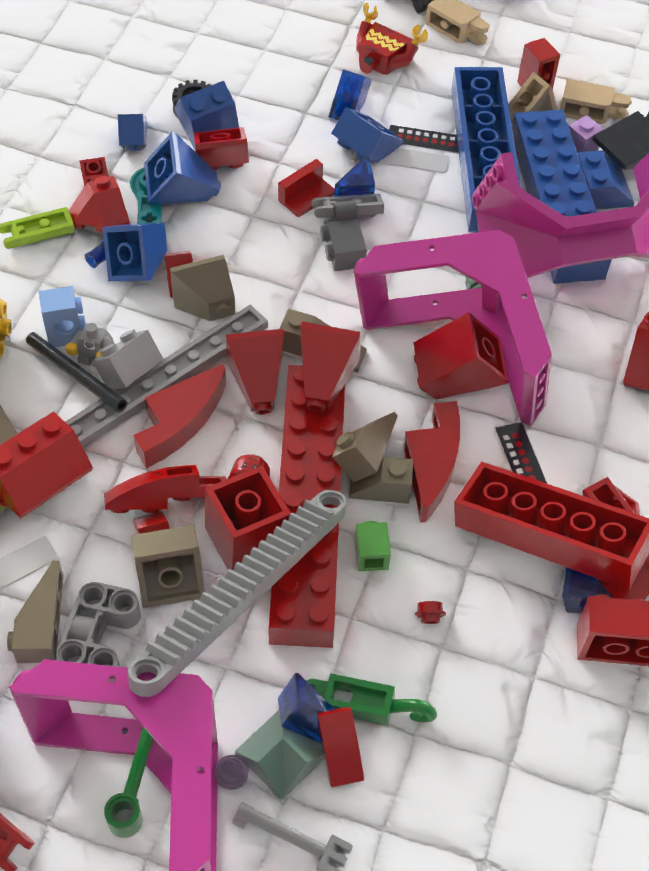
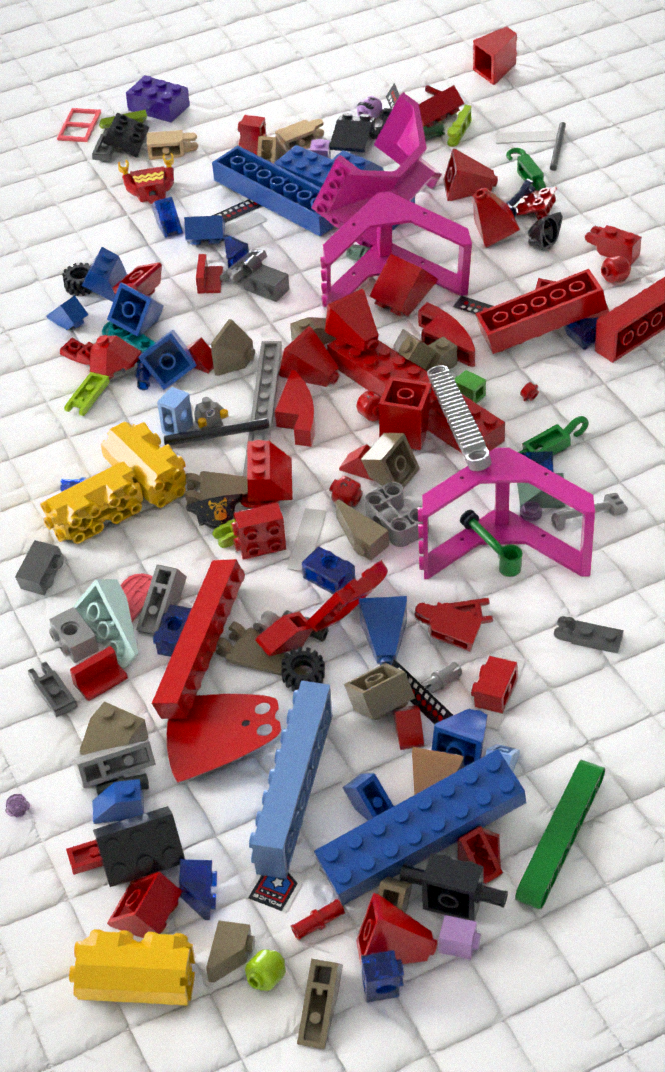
camera: 40 degrees left, 10 degrees down
light grey brick [92,329,164,390] -> none
red slope [104,465,226,514] -> none
red slope [317,707,364,788] -> none
none -> red head [329,476,363,507]

